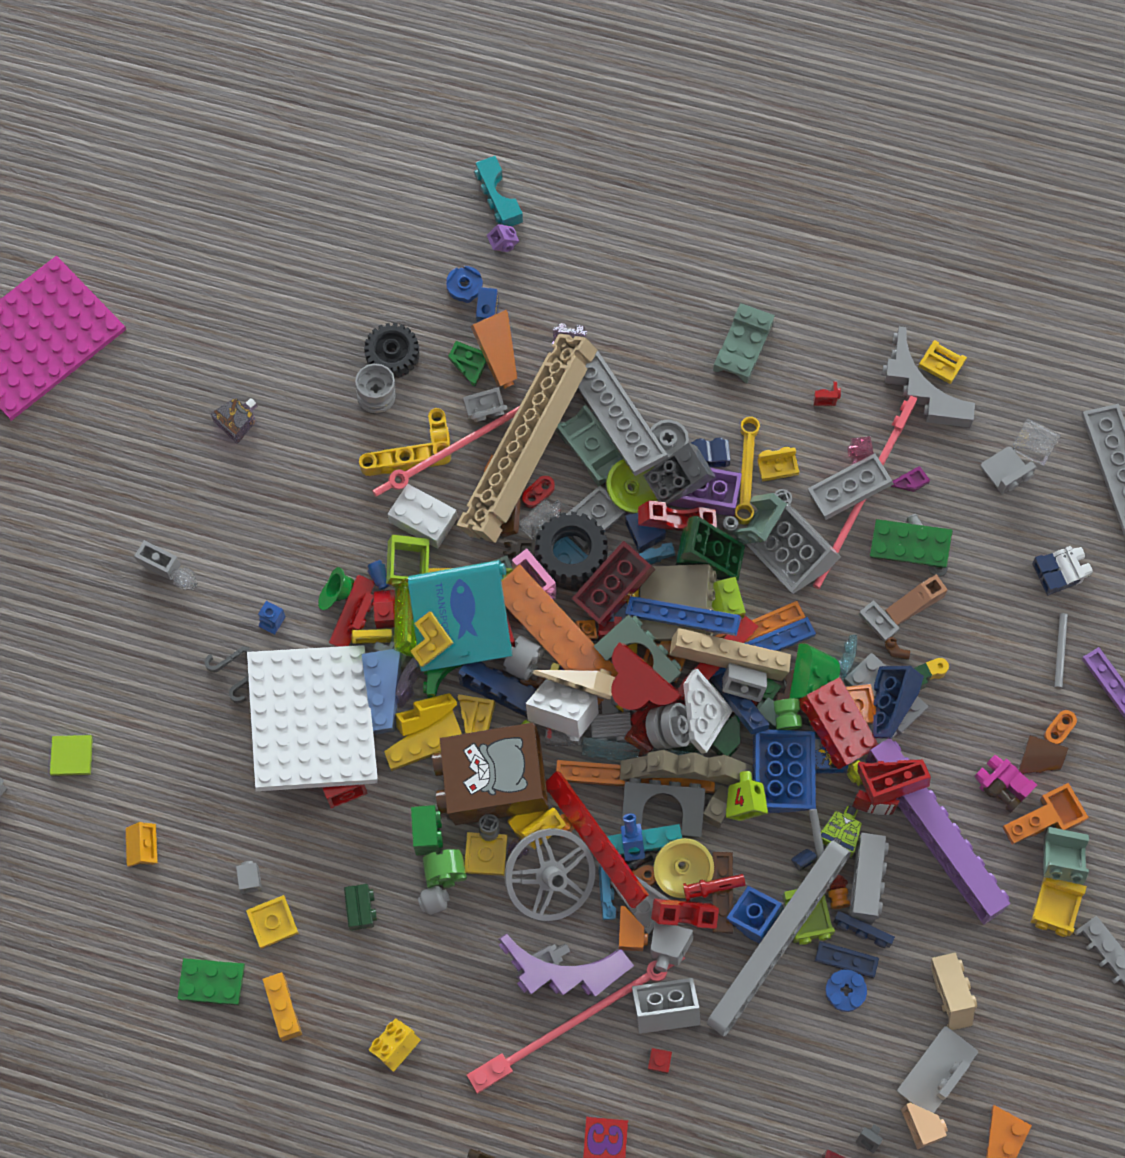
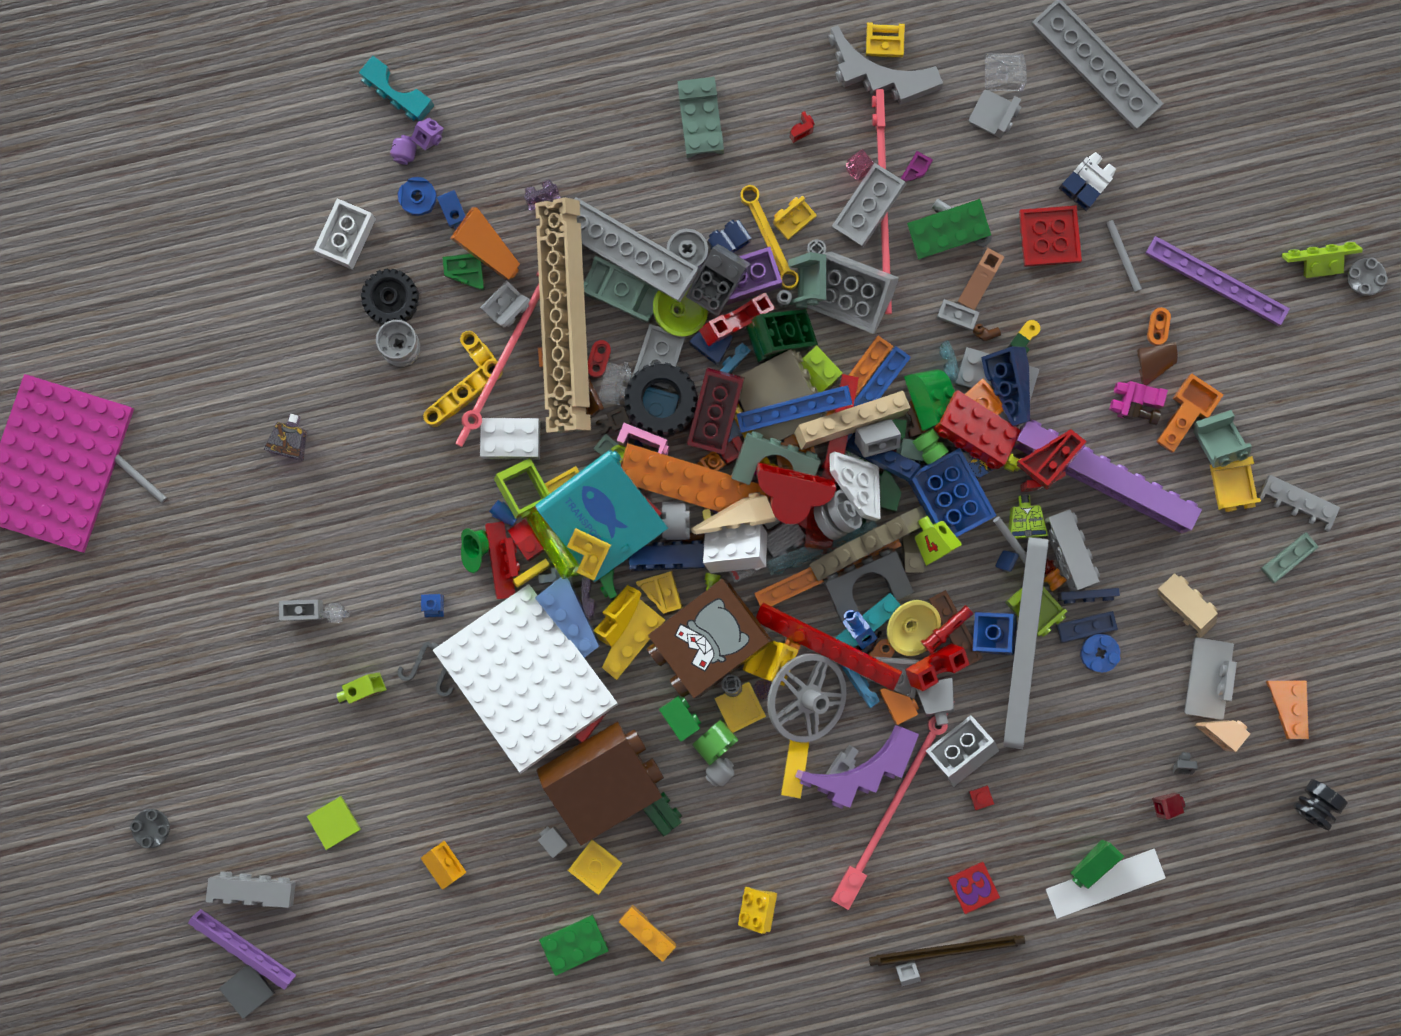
camera: 30 degrees left, 15 degrees up
none -> light grey bar [115,455,167,503]
none -> white brick [314,198,376,270]
none -> lime torso [337,672,387,704]
none -> medium lavender head [390,135,417,165]
none -> reddish brown brick [536,721,664,846]
none -> yellow slope [781,740,809,799]
none -> red plate [1019,205,1082,267]
none -> sand green tile [1261,532,1319,583]

